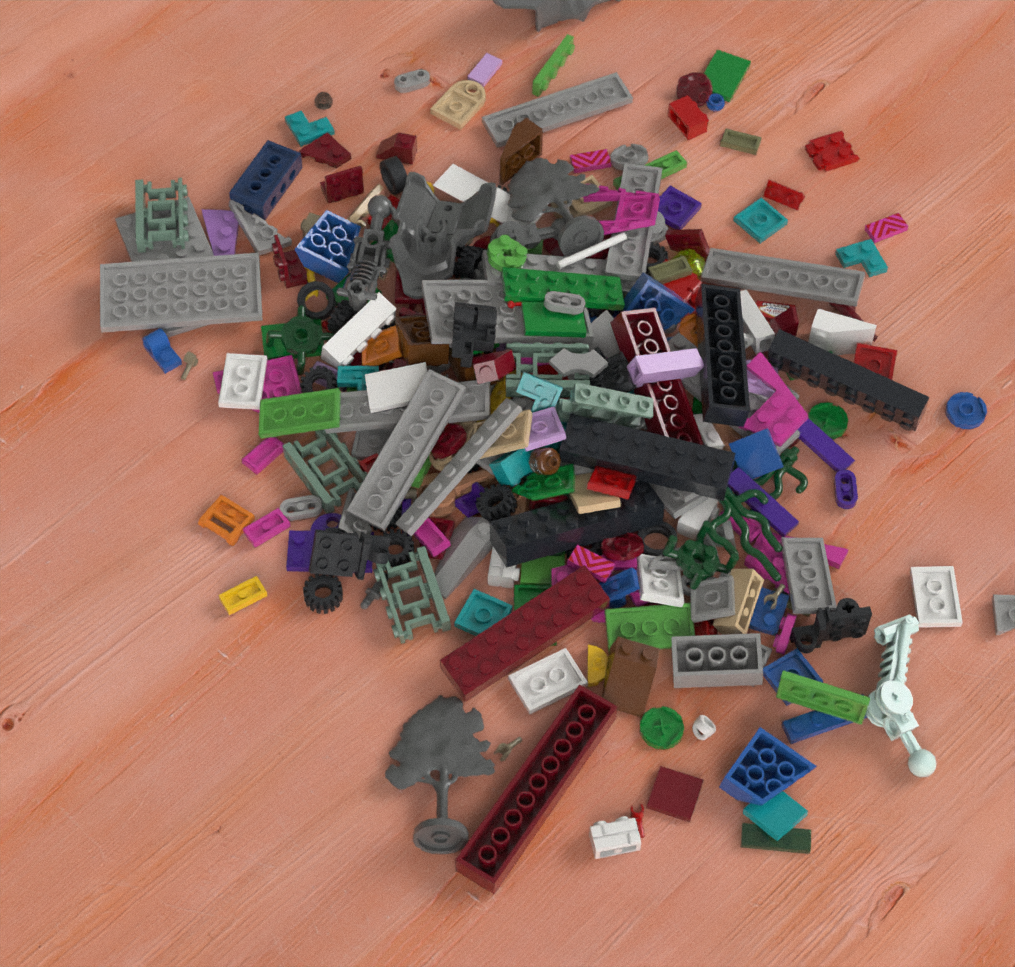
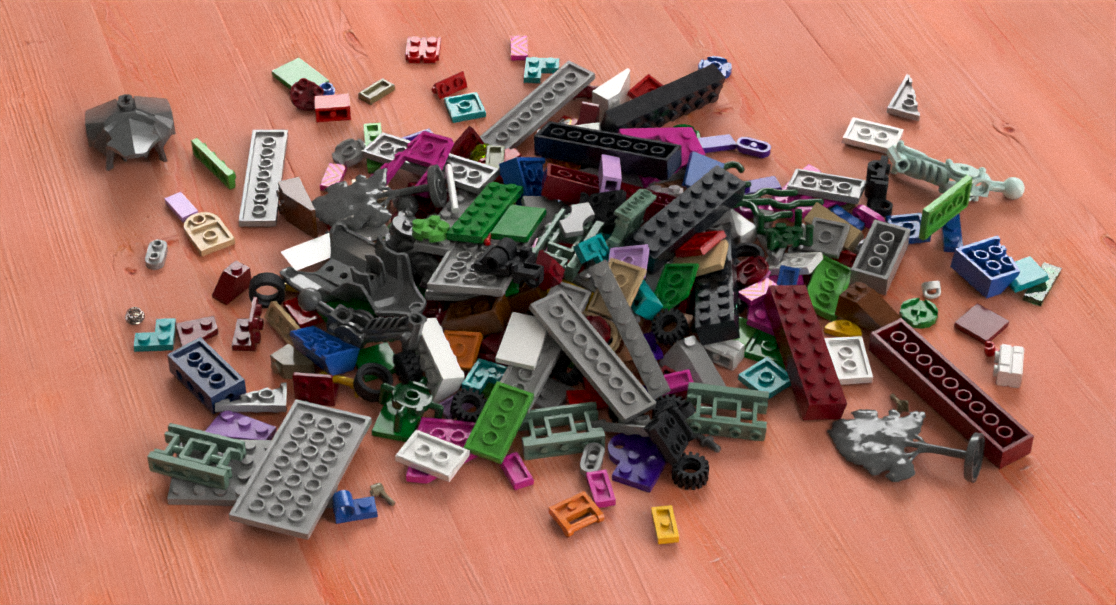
camera: 65 degrees left, 15 degrees down
reddish brown head [529,447,560,475] -> none
light grey plate [544,291,585,315] -> none
dark tan hand [764,584,785,609] -> none

